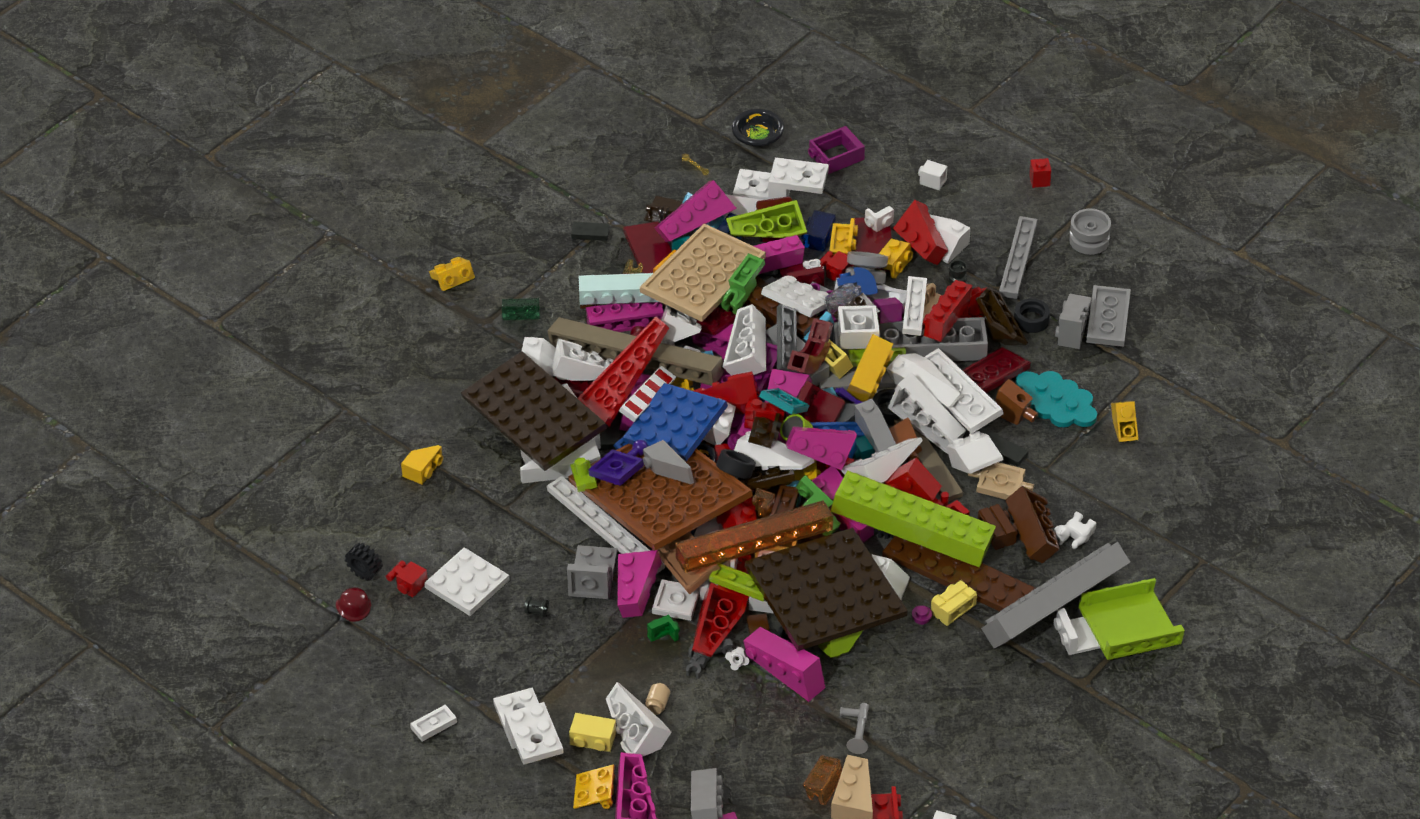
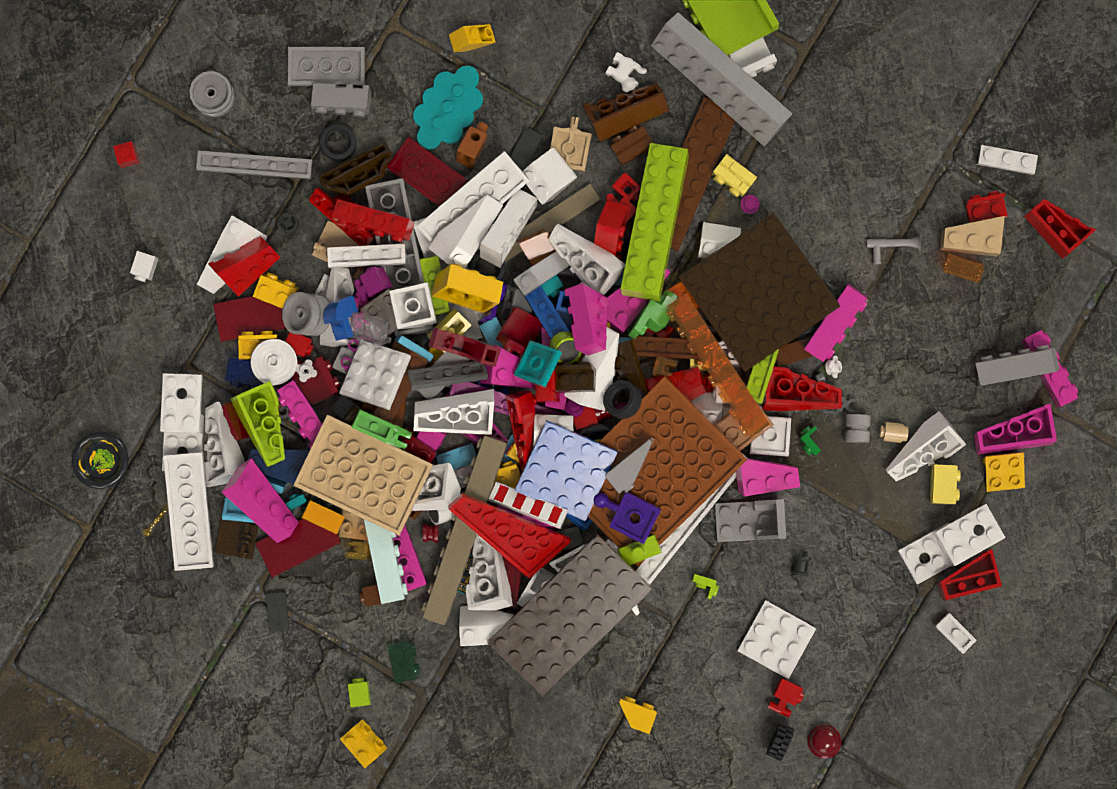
camera: 100 degrees left, 40 degrees up
magenta window [808,126,865,174] -> none
white bracket [865,206,894,232] -> none
none -> white plate [163,452,214,571]
none -> white shield [251,339,297,385]
none -> lime brick [348,678,371,707]
none -> lime bracket [692,574,719,599]
none -> light grey wheel [844,414,871,443]
none -> red wedge [938,549,1002,601]

